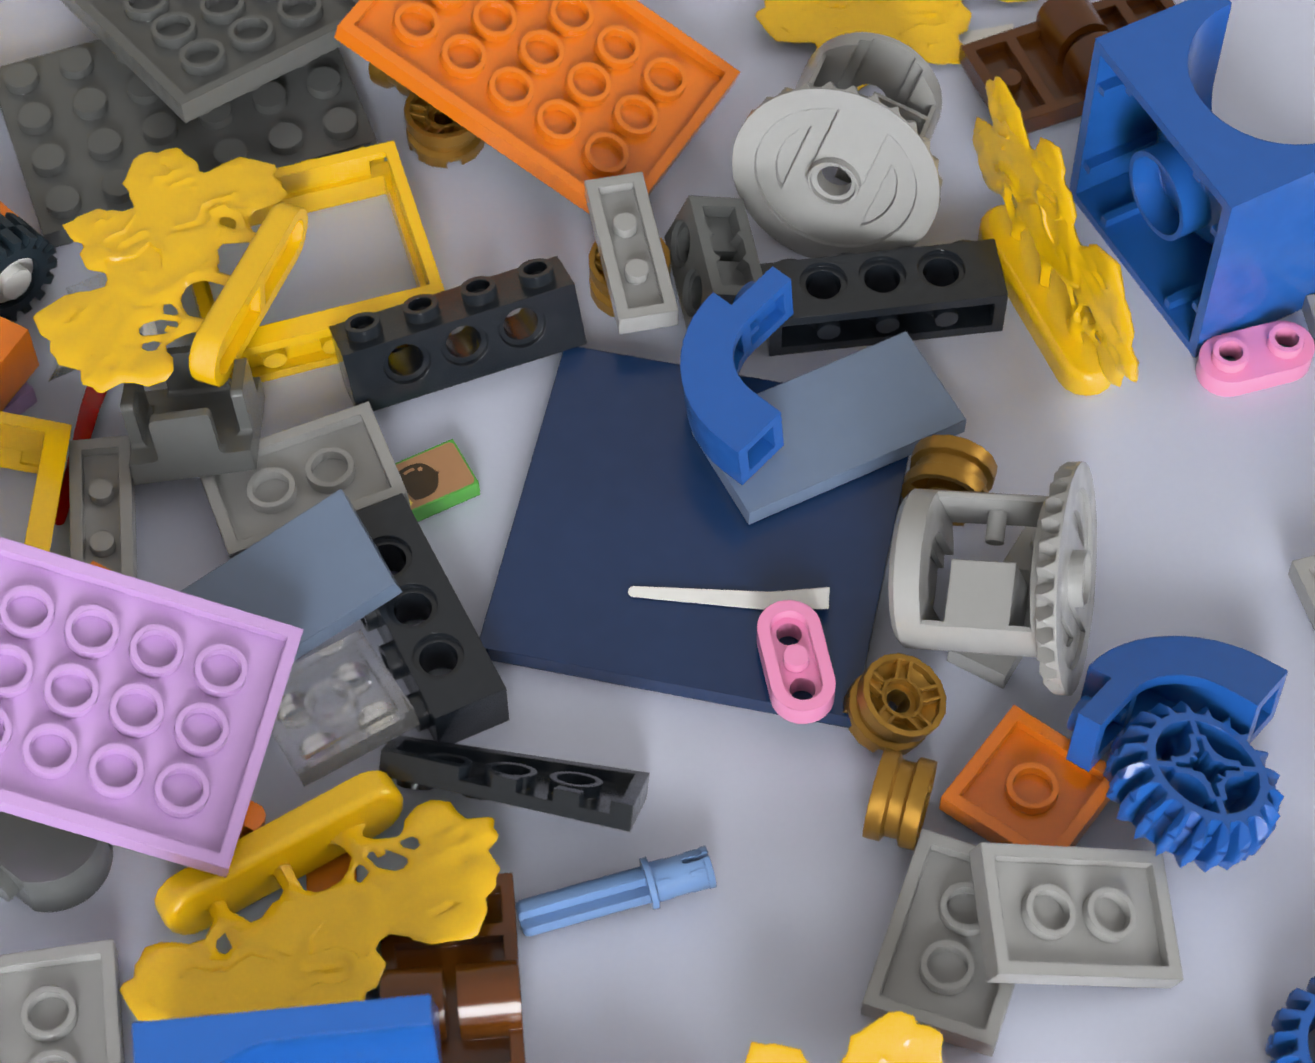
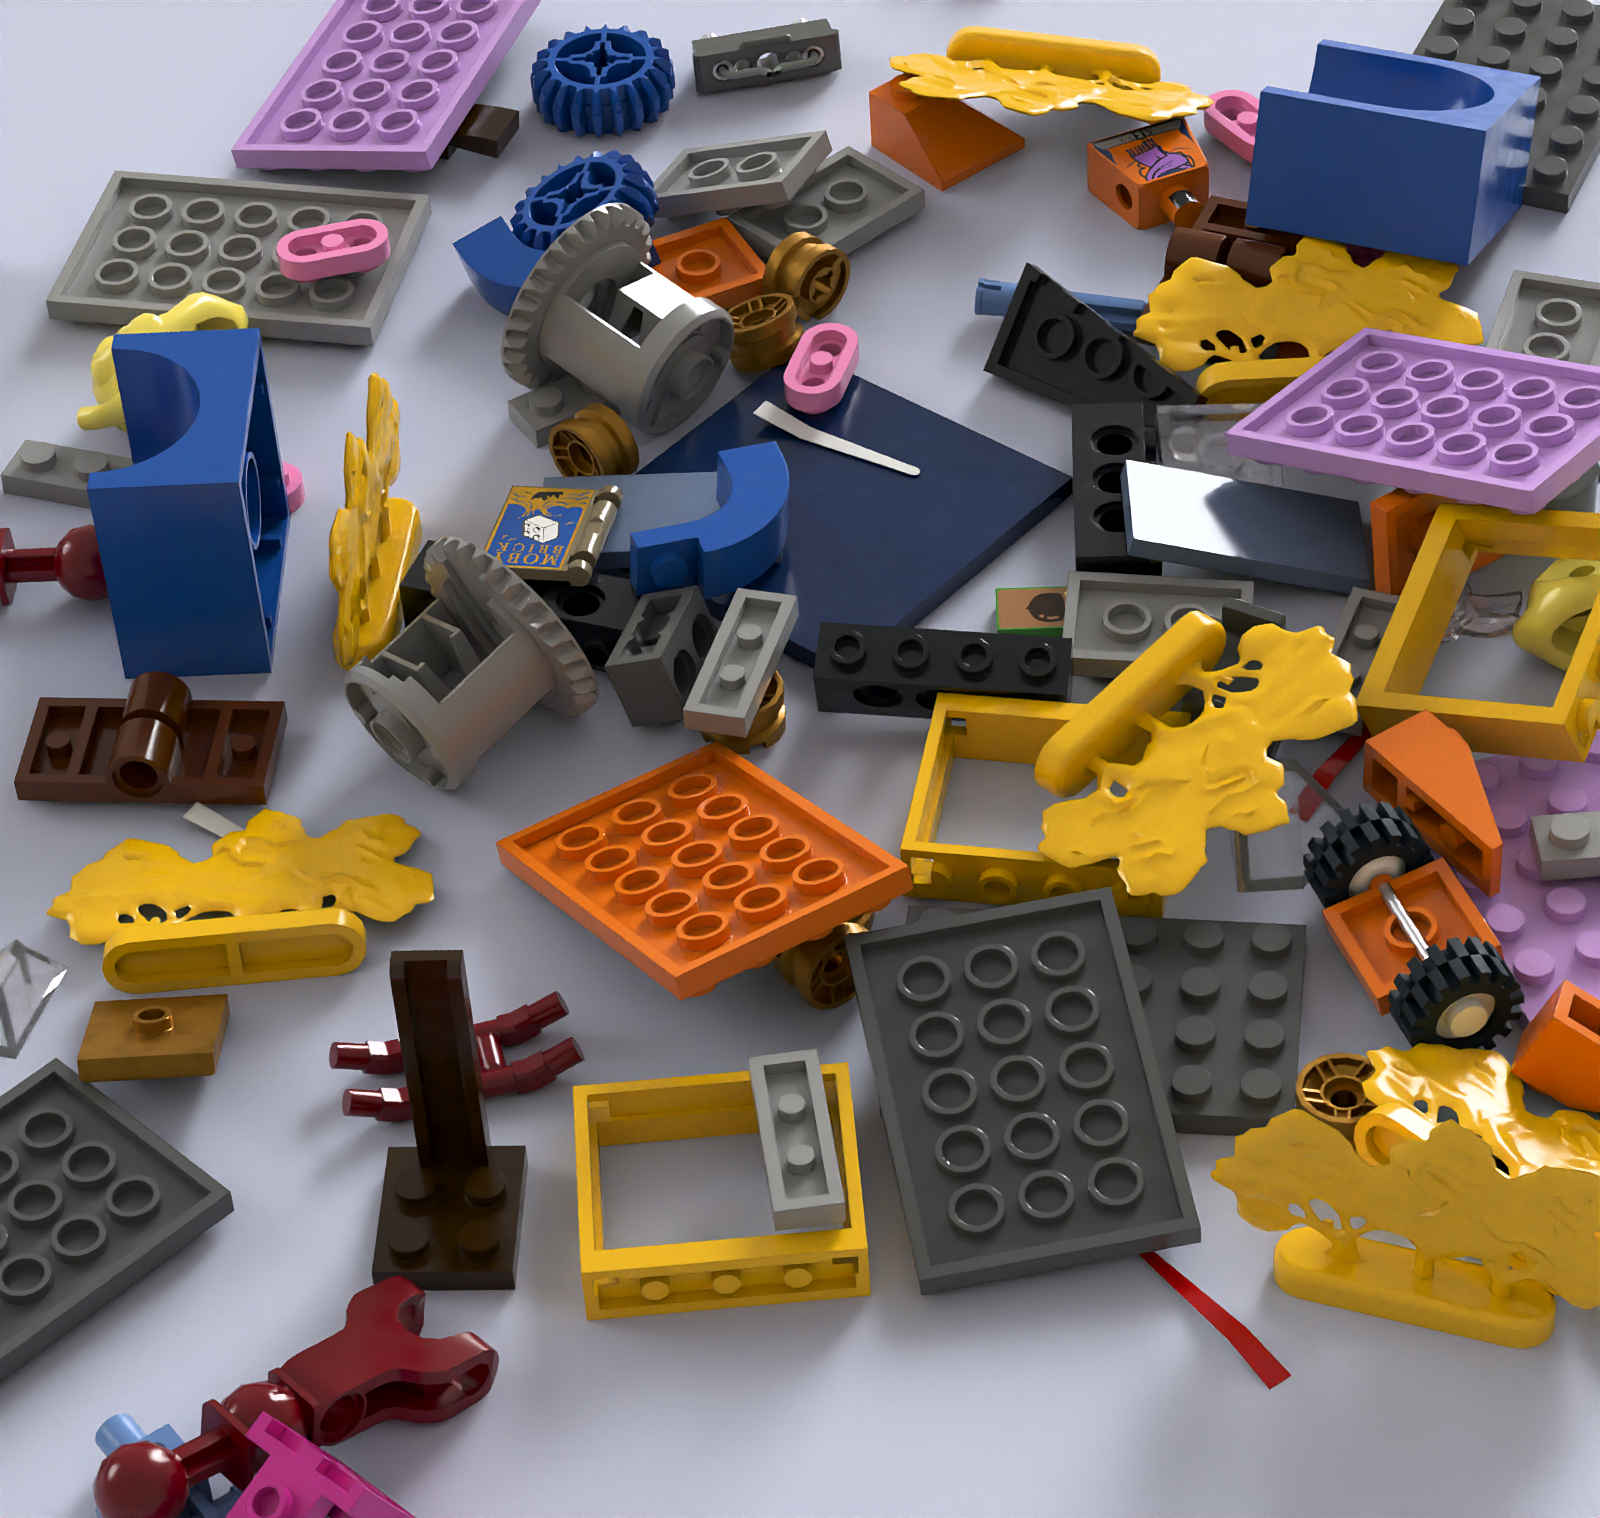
camera: 150 degrees left, 15 degrees down
none -> piece [484,485,623,587]

